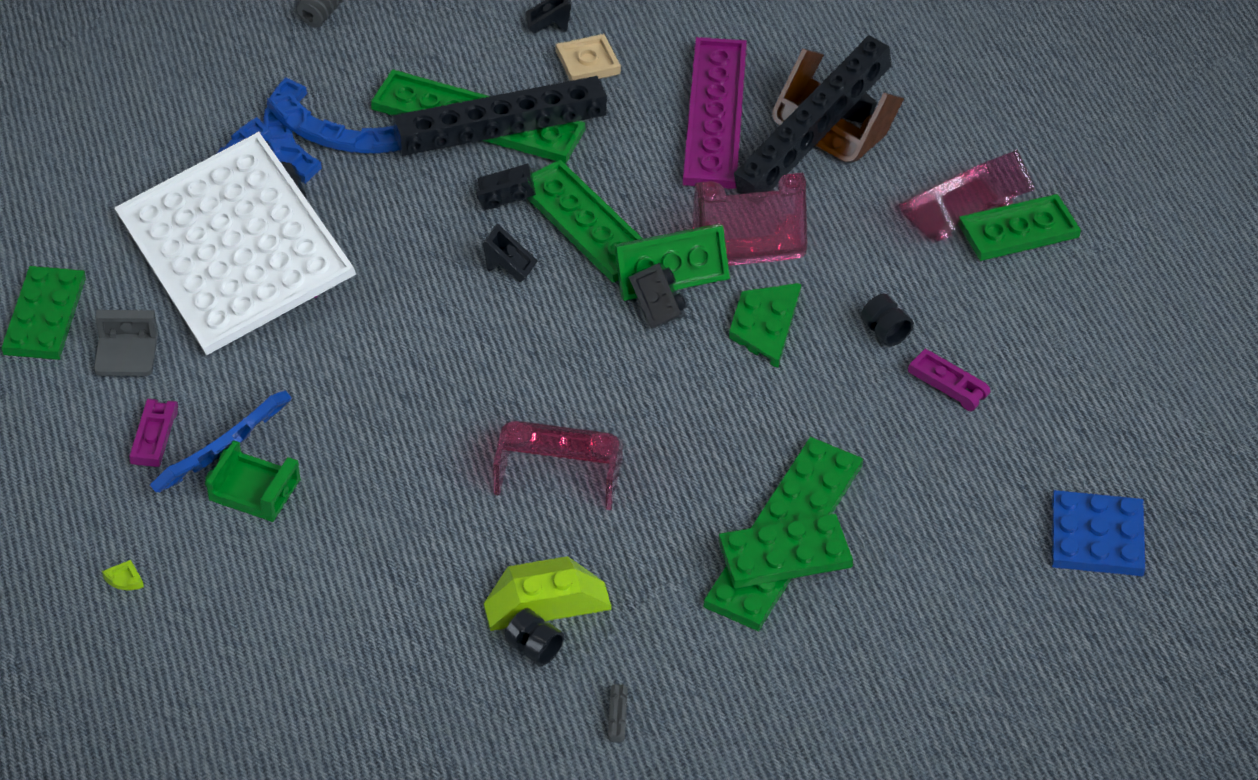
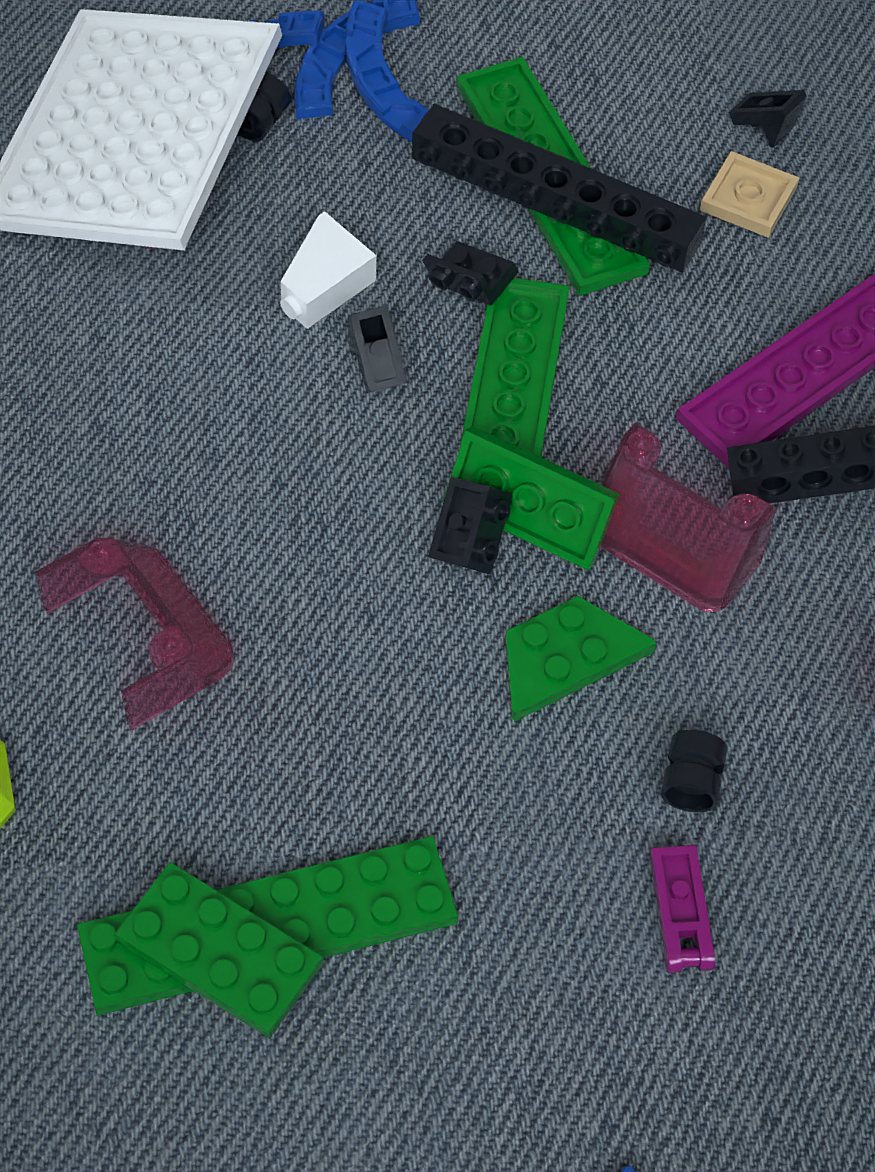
camera: 45 degrees right, 10 degrees up
none -> white slope [280,211,376,329]

